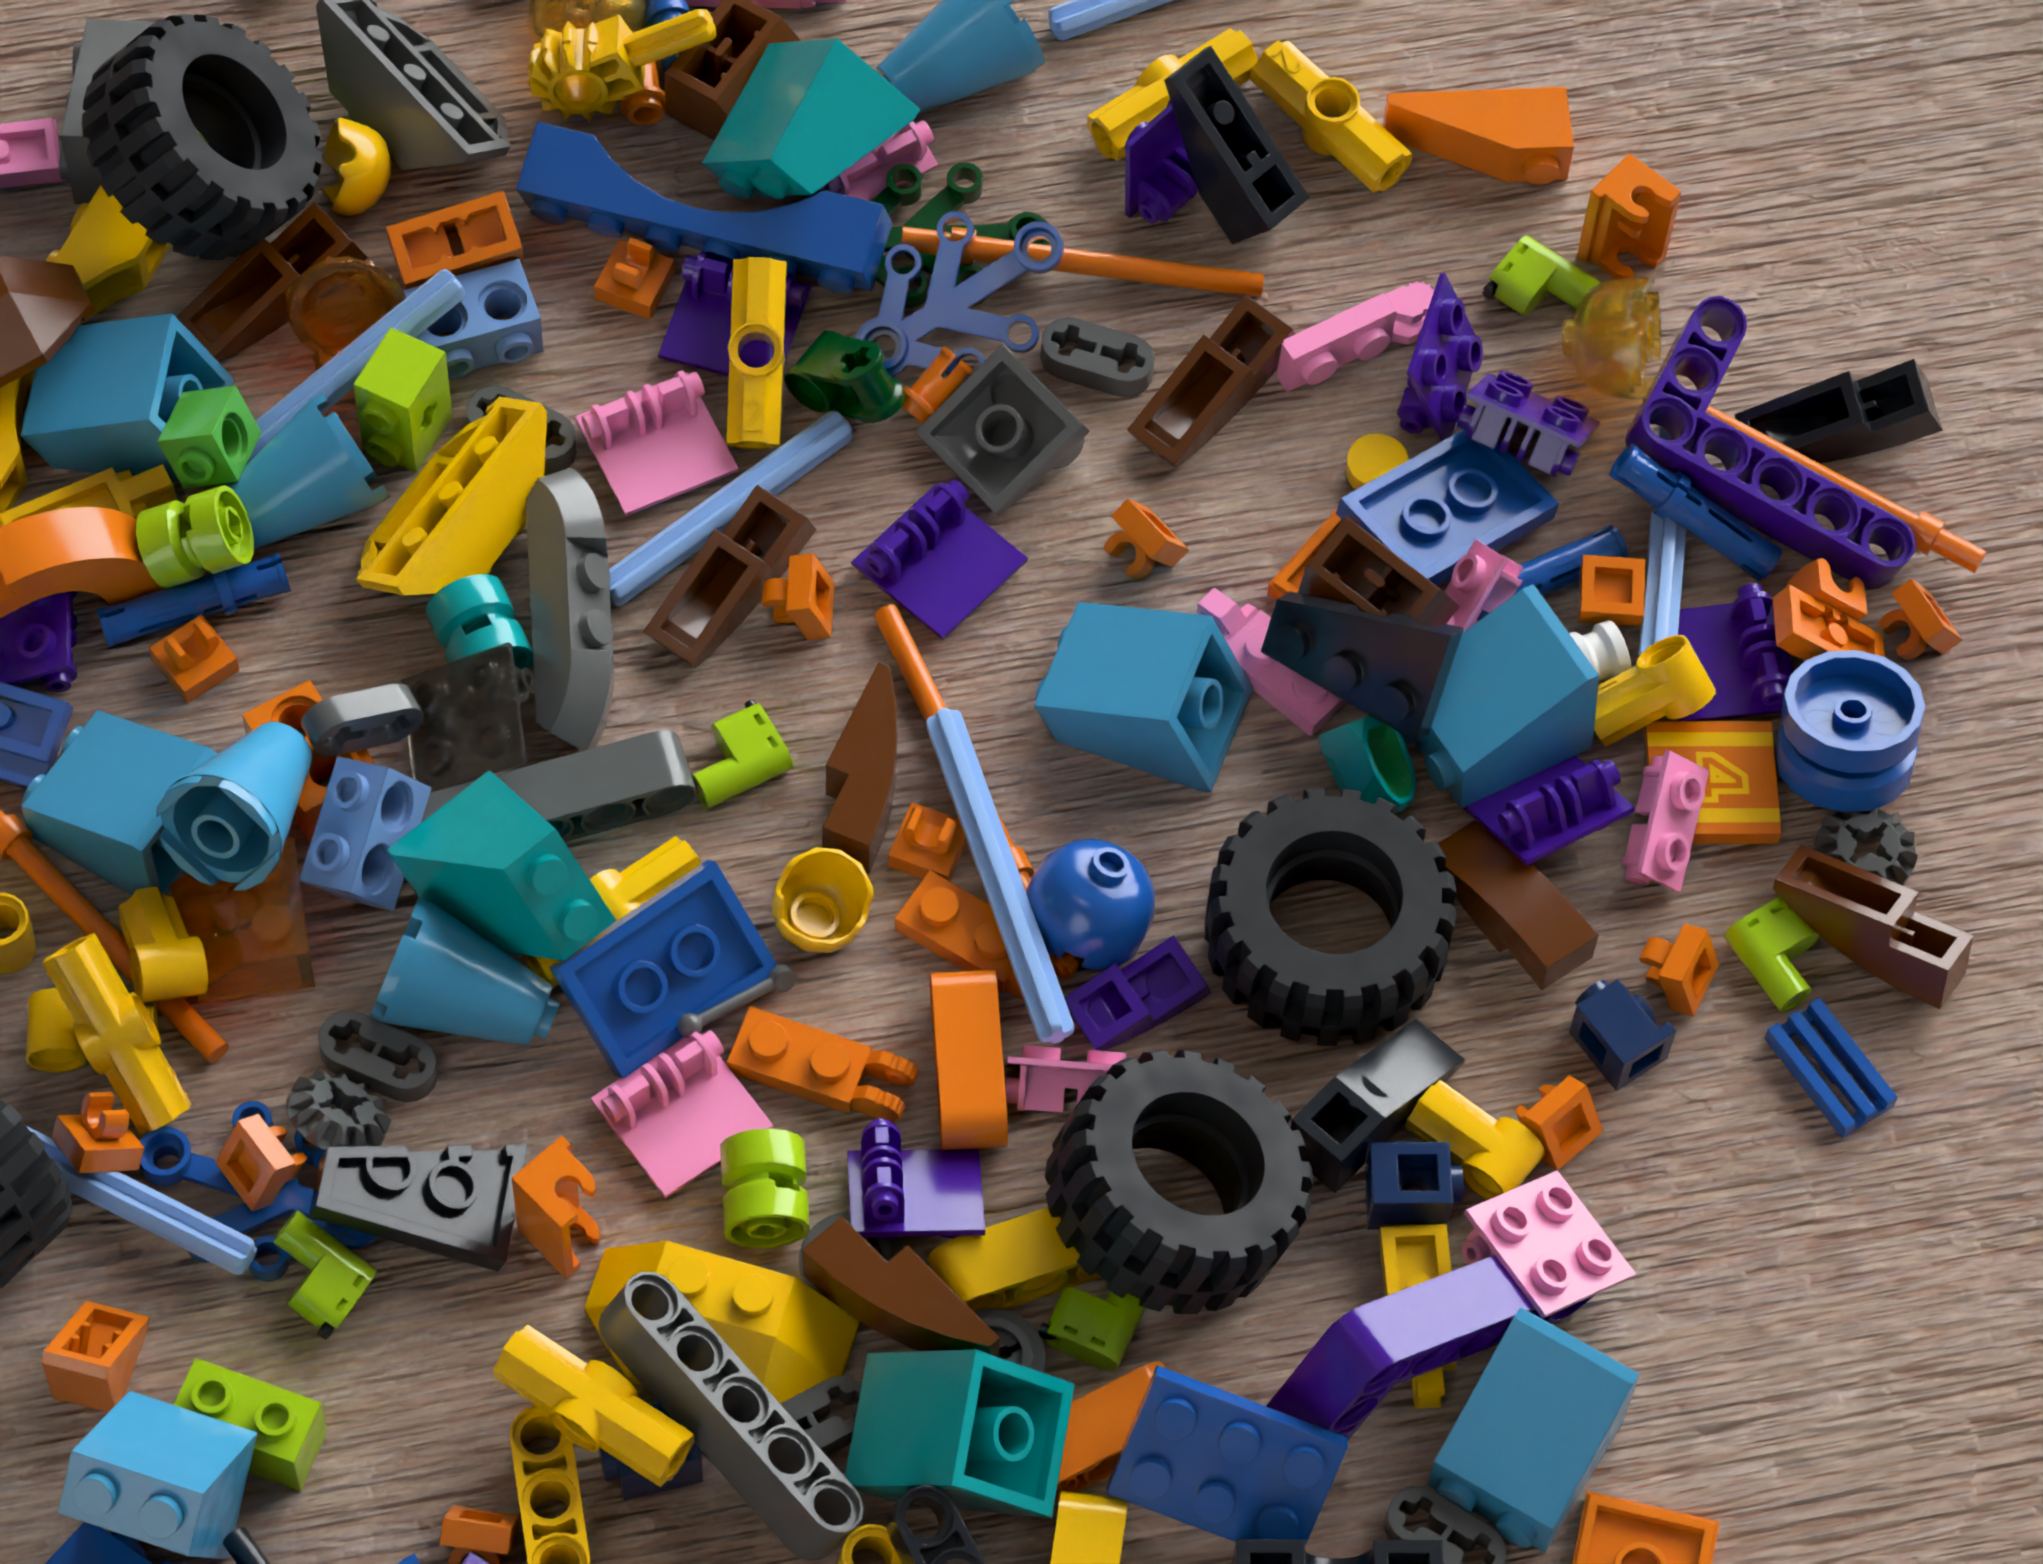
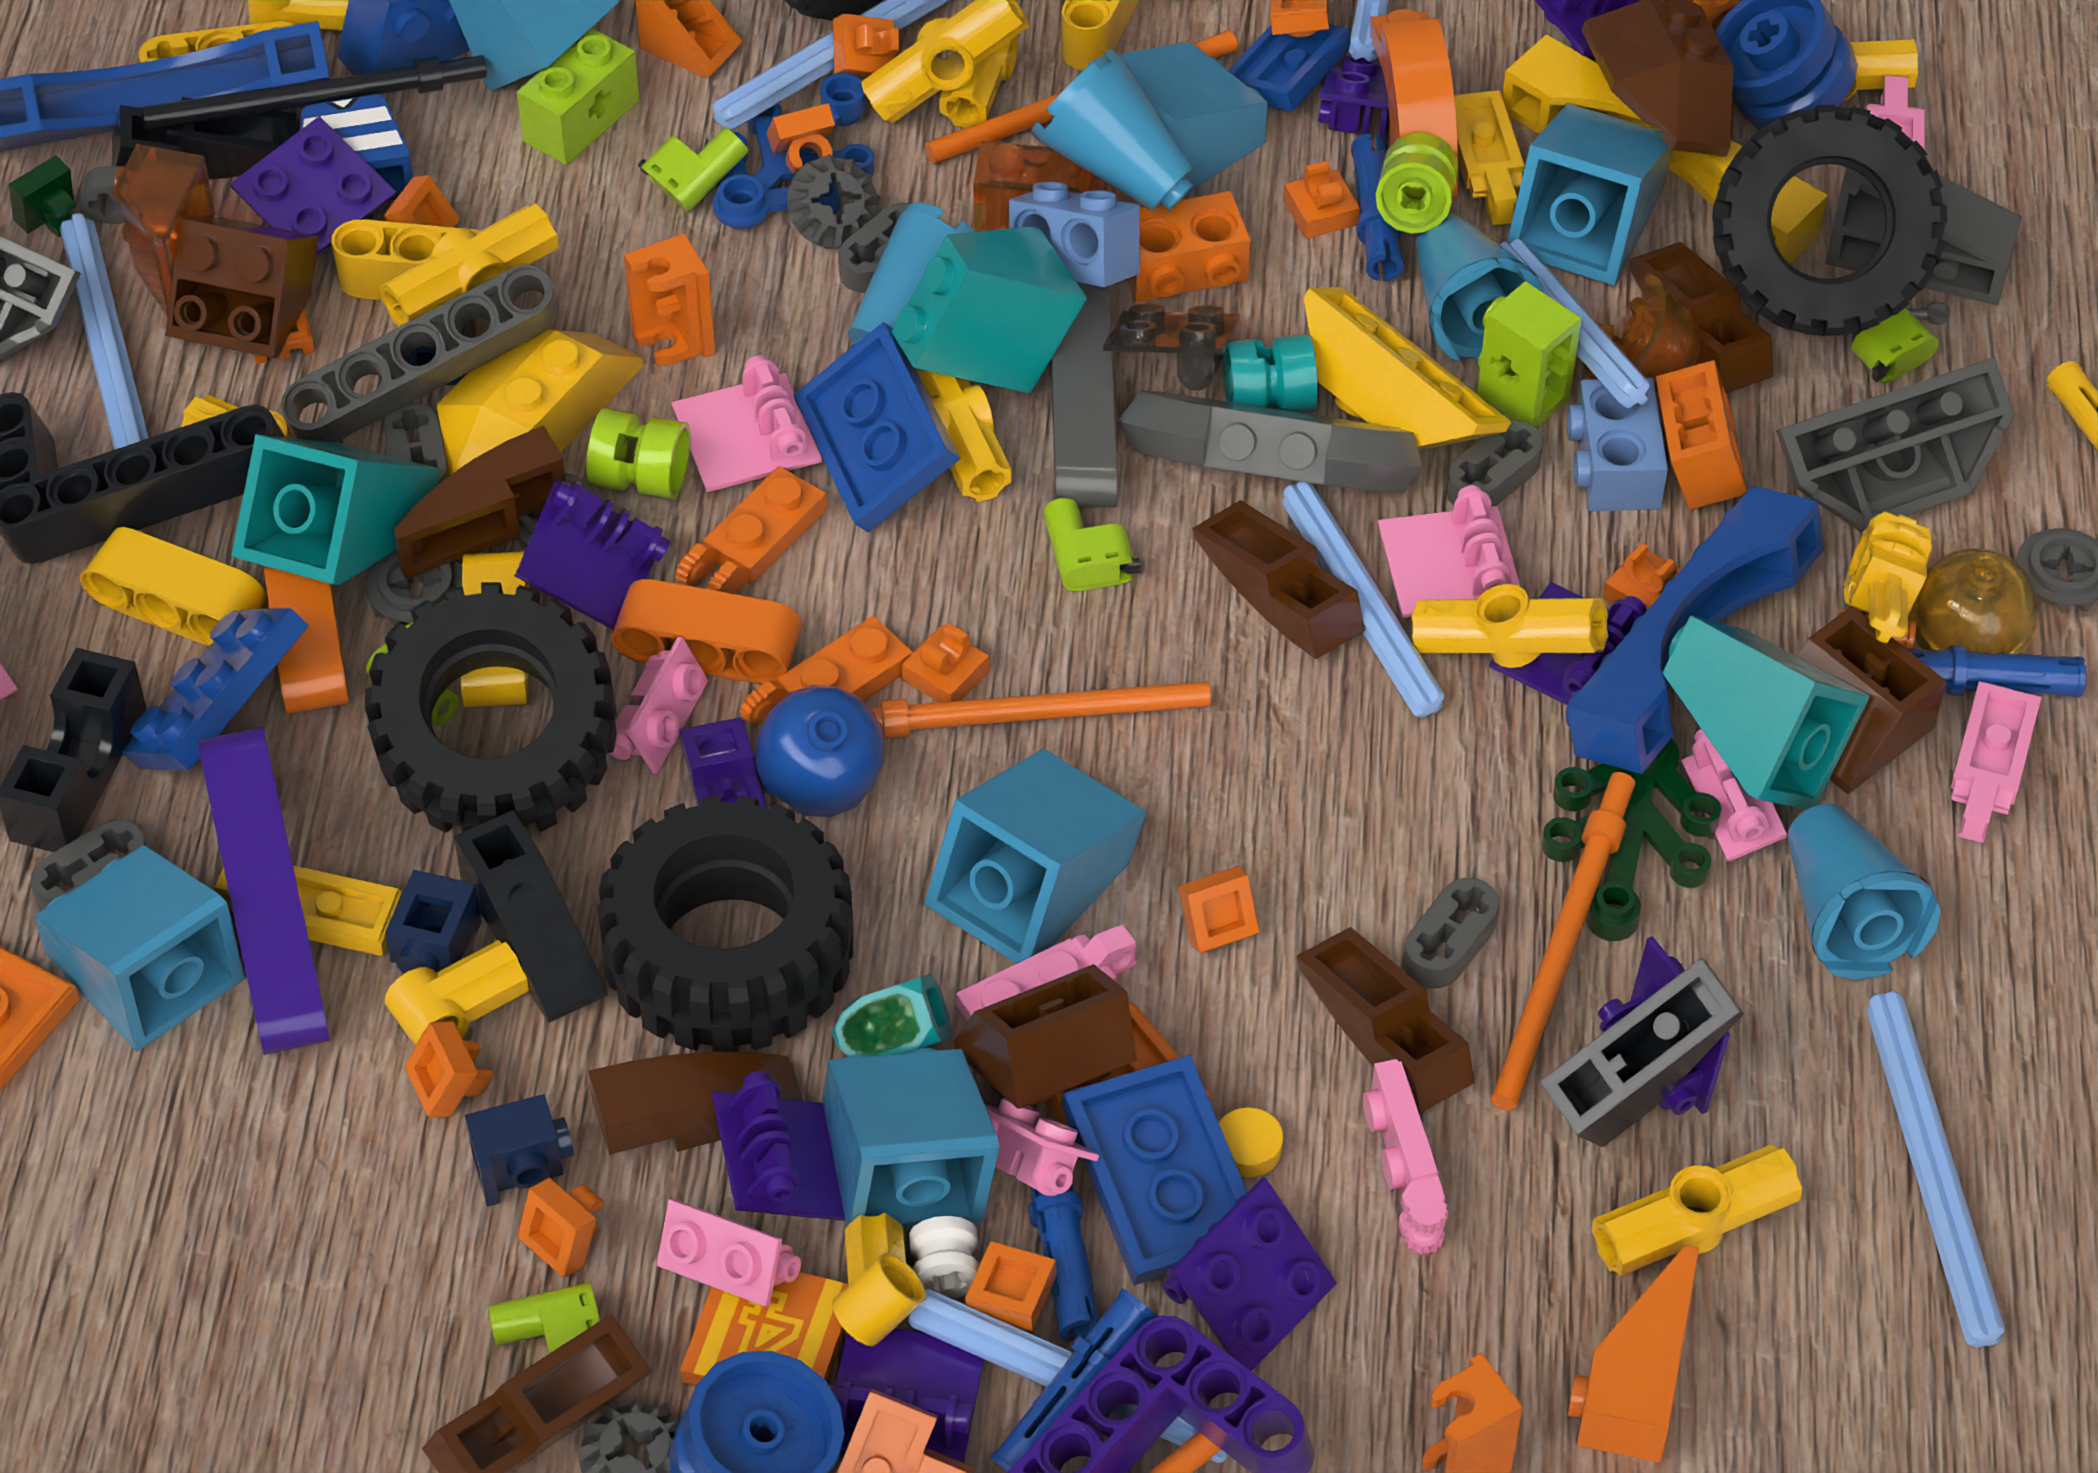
camera: 110 degrees right, 10 degrees down
yellow piece [119,887,208,1003] -> none
bright green brick [157,385,262,489] -> none
dark grey beam [301,683,424,757] -> none
wing [308,1144,528,1272] -> none
yellow hair [323,117,391,217] -> none
dark grey hinge [677,964,797,1038] -> none
orange tile [762,553,835,641] -> none
yellow hair [771,847,874,953] -> none
dark green piece [784,330,906,423] -> none
reddish brown slope [822,662,898,874] -> none
dark purple hinge [851,480,1028,640] -> none
blue plant [854,211,1064,384] -> none
orange pin [902,346,974,424] -> none
dark grey slope [915,344,1090,516] -> none
light blue axle [926,708,1075,1044] -> none
yellow piece [1087,28,1259,162] -> none
black wing [1261,591,1464,742] -> none
dark purple hinge [1397,273,1483,442] -> none
bright pink hinge [1462,1170,1636,1318] -> none
lime piece [1482,235,1602,317] -> none
clear yellow cylinder [1562,277,1661,400] -> none
blue tile [1764,998,1898,1138] -> none

